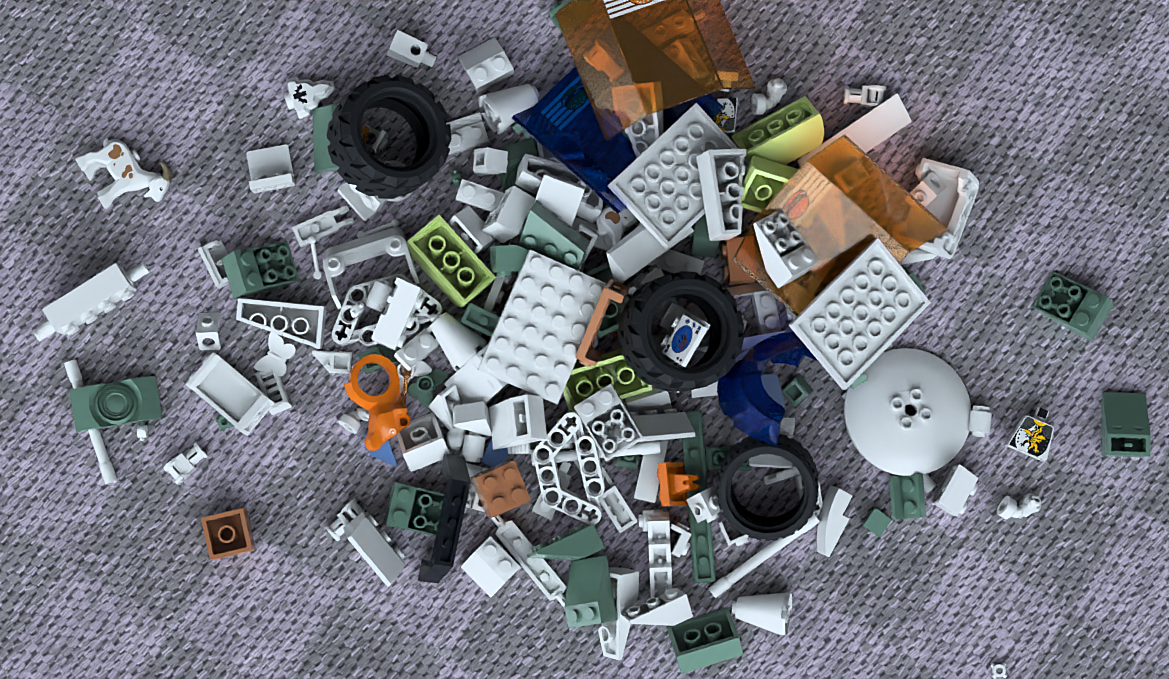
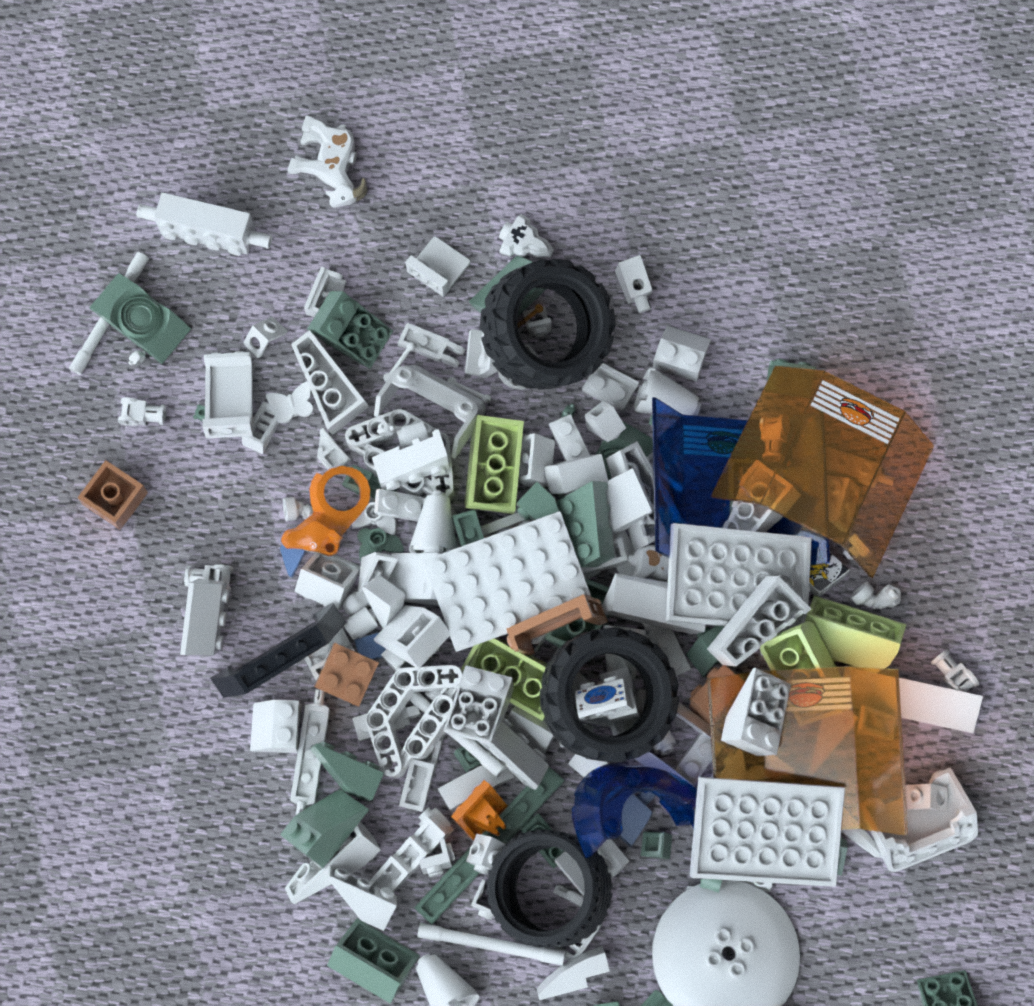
camera: 50 degrees right, 10 degrees down
sand green slope [383,482,445,536] -> none
clear orange hinge [401,371,411,407] -> none

